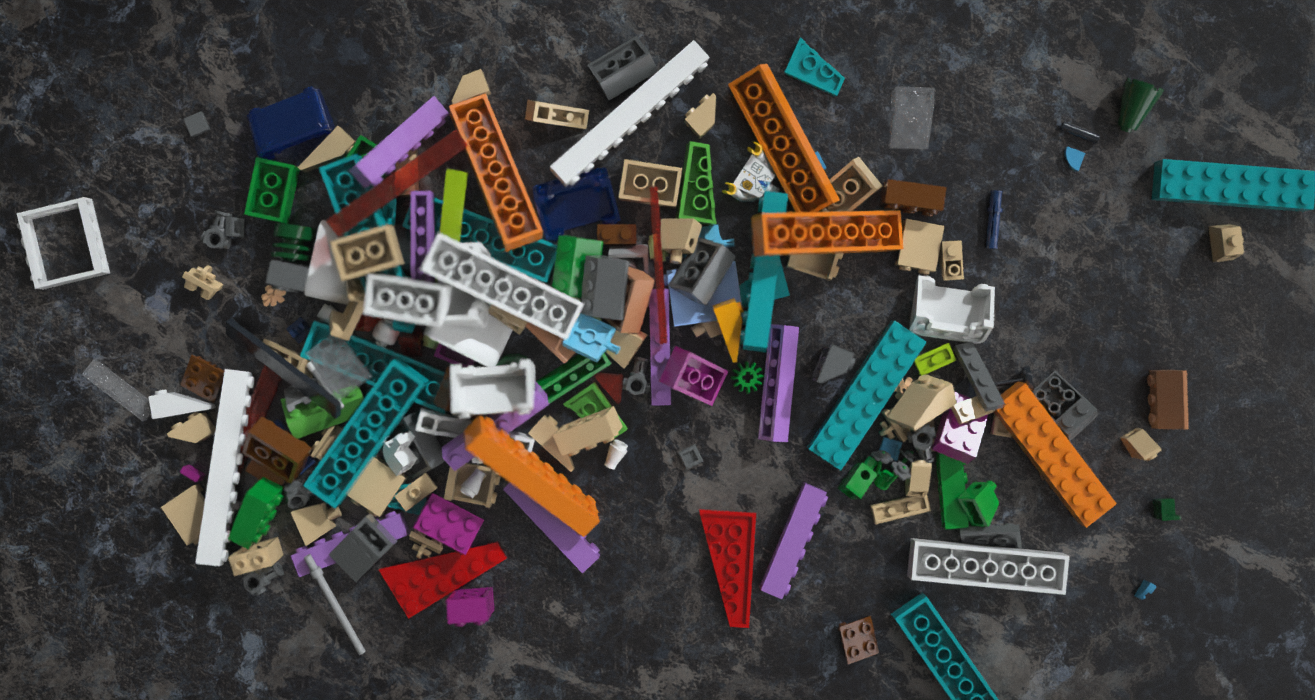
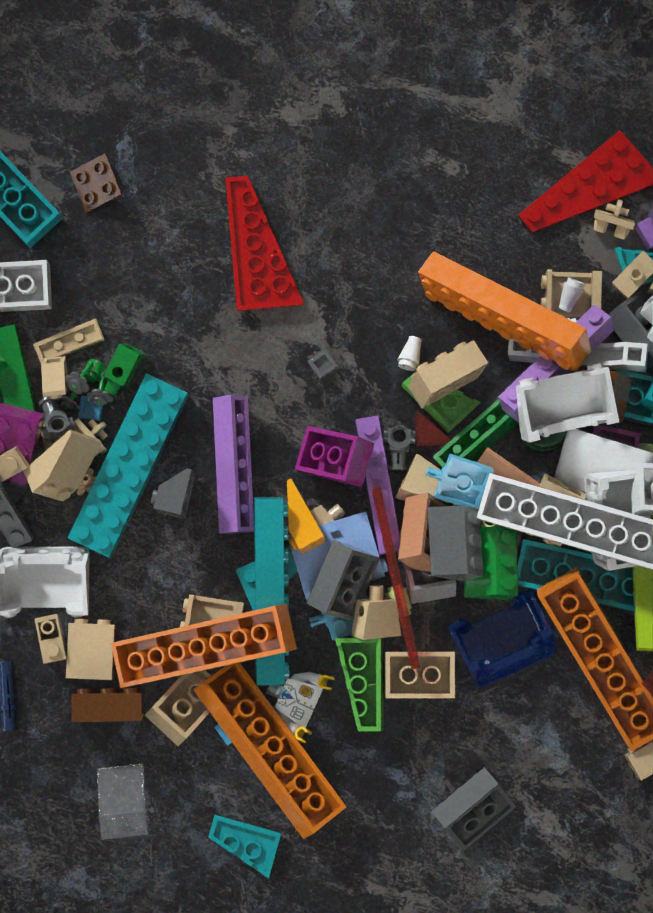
camera: 175 degrees right, 5 degrees down
magenta brick [412,493,484,555] -> none
magenta brick [446,587,494,626] -> none
medium lavender brick [503,482,600,573] -> none
tan slope [525,100,589,129] -> none
tan slope [528,415,575,472] -> none
white brick [550,40,709,187] -> none
reddish brown brick [597,224,636,245] -> none
tan slope [684,93,716,139] -> none
green gear [731,361,764,394] -> none
medium lavender brick [760,482,828,599] -> none
lime plate [914,343,957,376] -> none

